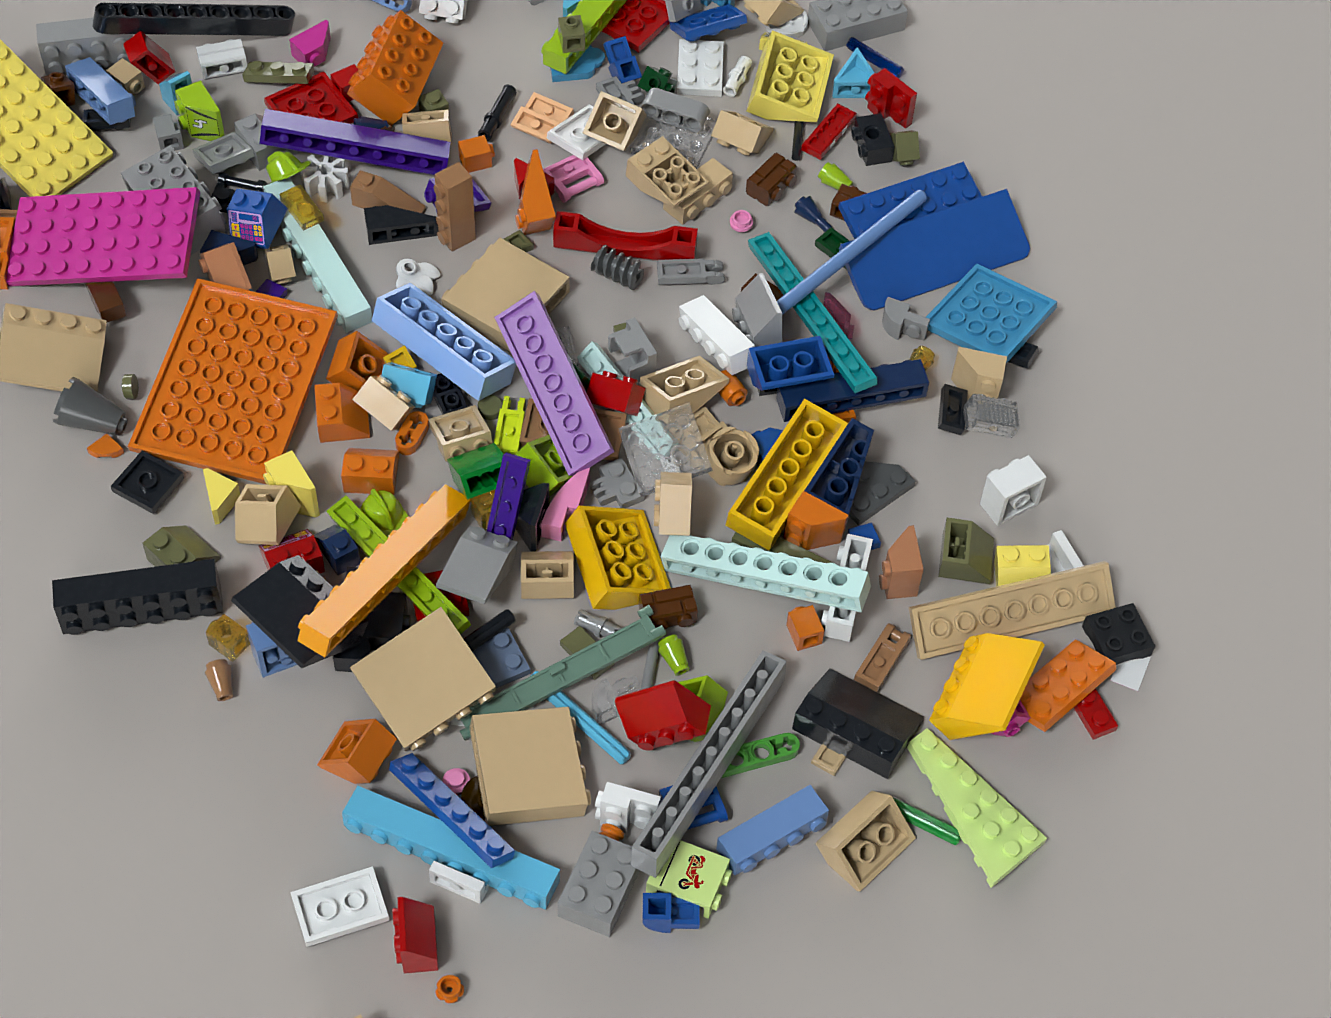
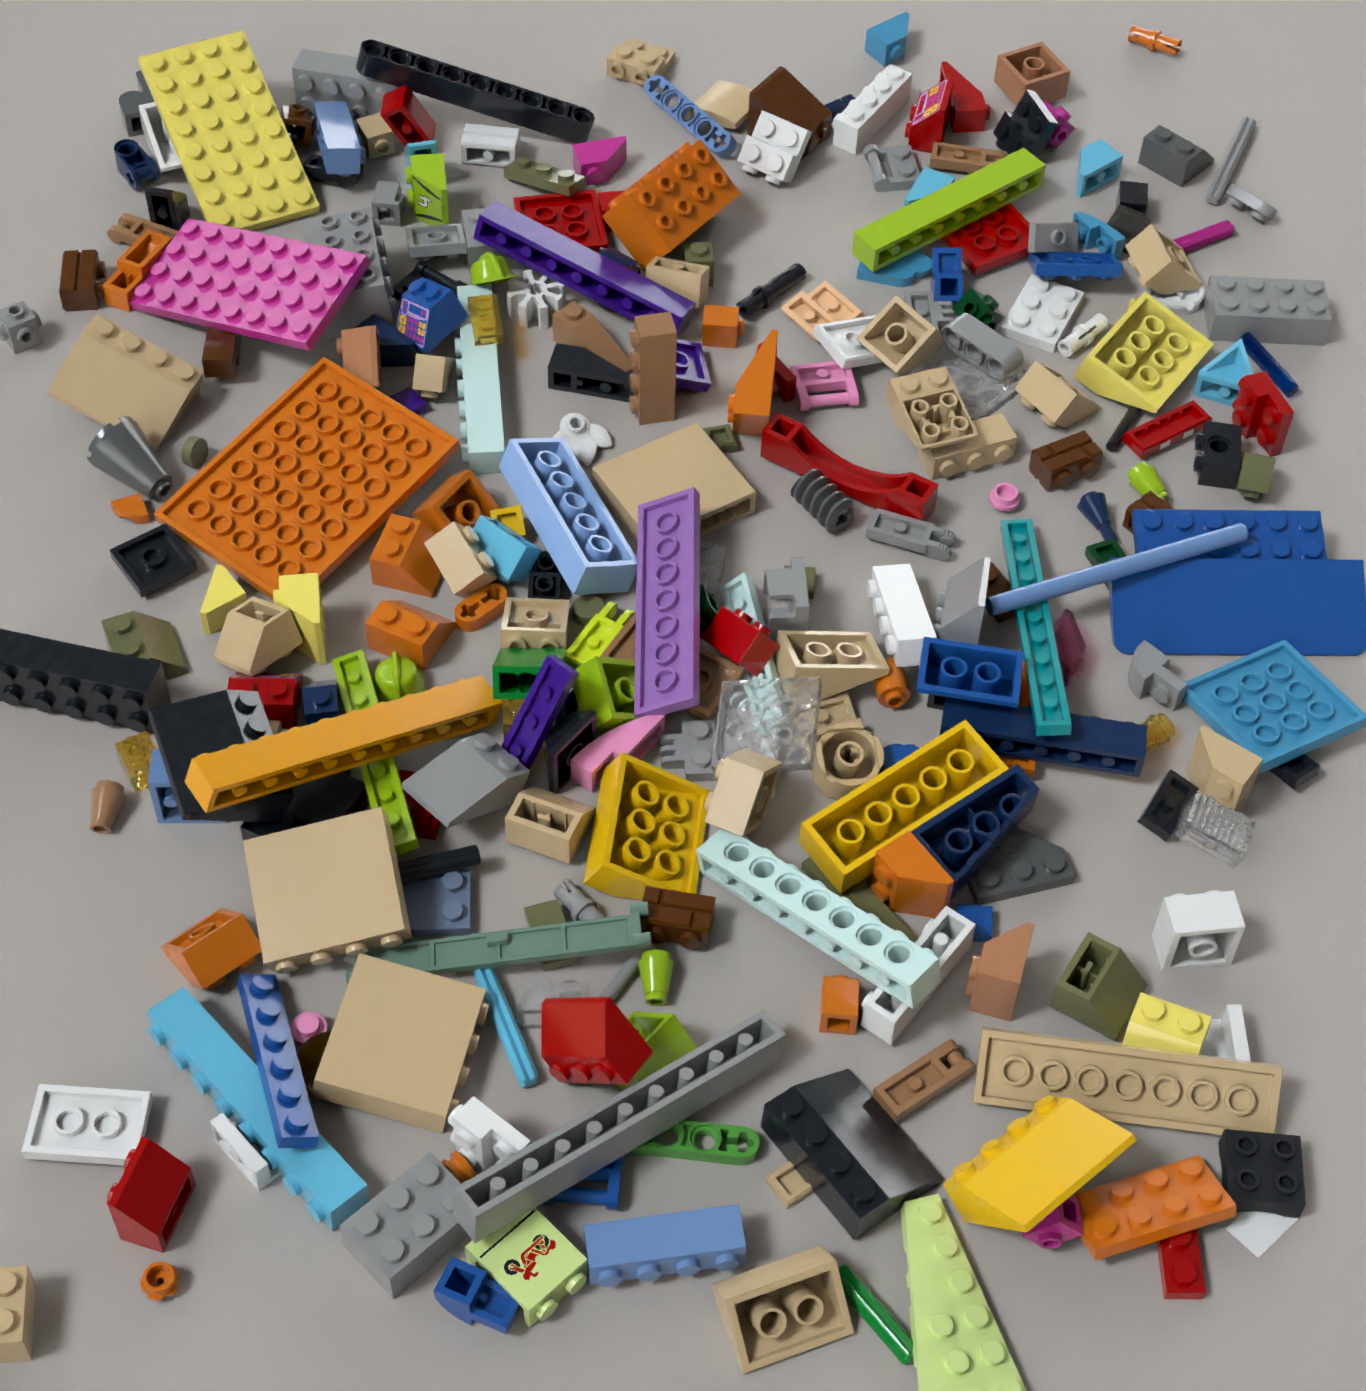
camera: 25 degrees right, 5 degrees down
olive brick [558,15,585,53] -> none

